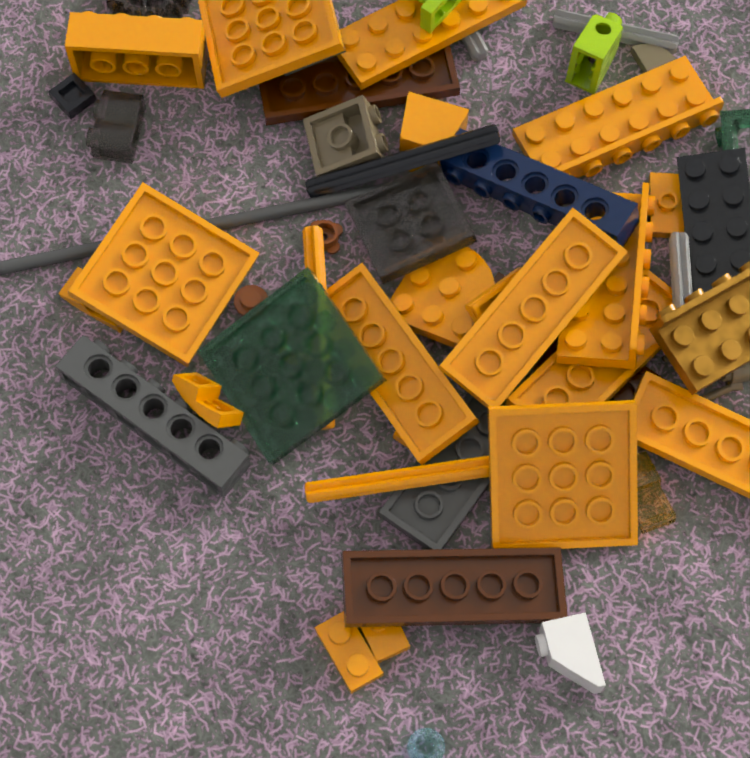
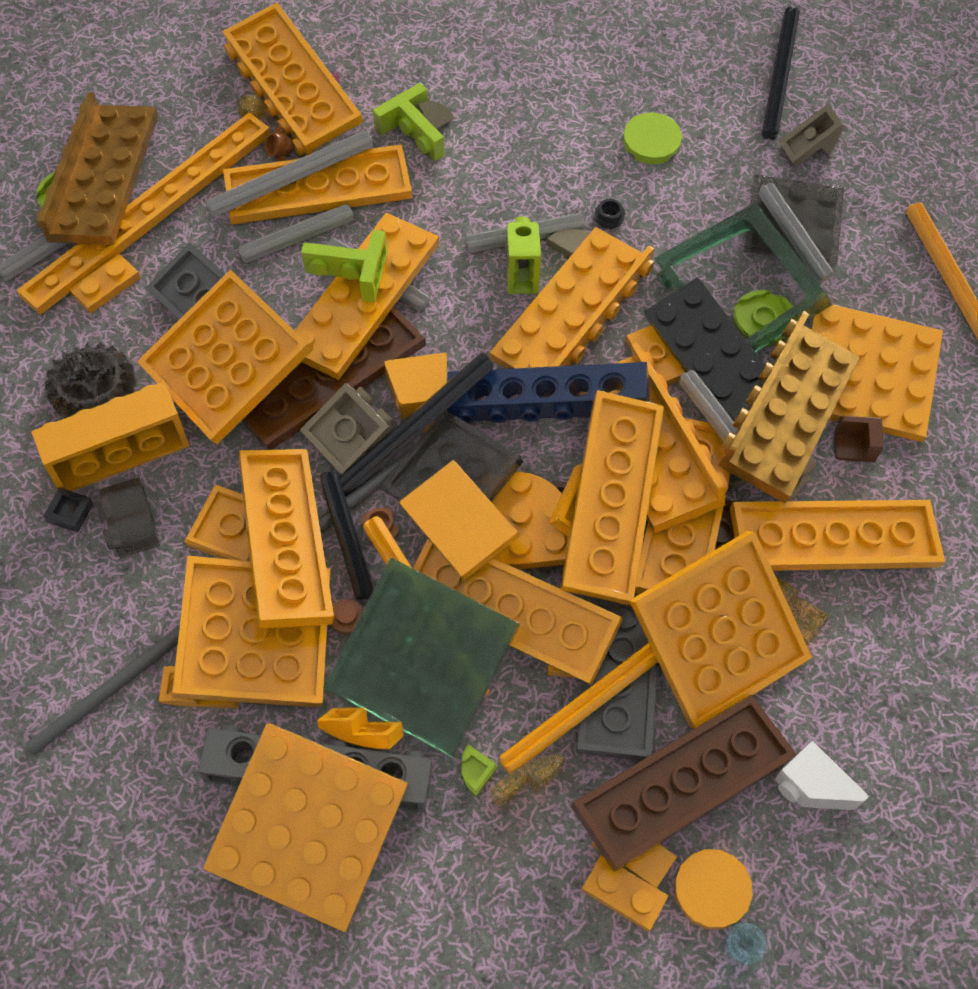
camera: 30 degrees left, 5 degrees down
none -> light orange tile [184,484,251,561]
none -> light orange plate [203,723,409,932]
none -> light orange plate [239,449,334,628]
none -> black axle [320,470,374,601]
none -> light orange tile [399,460,519,580]
none -> lime tile [461,744,498,798]
none -> clear yellow slope [490,753,566,809]
none -> black plate [594,199,625,228]
none -> light orange tile [674,849,753,930]

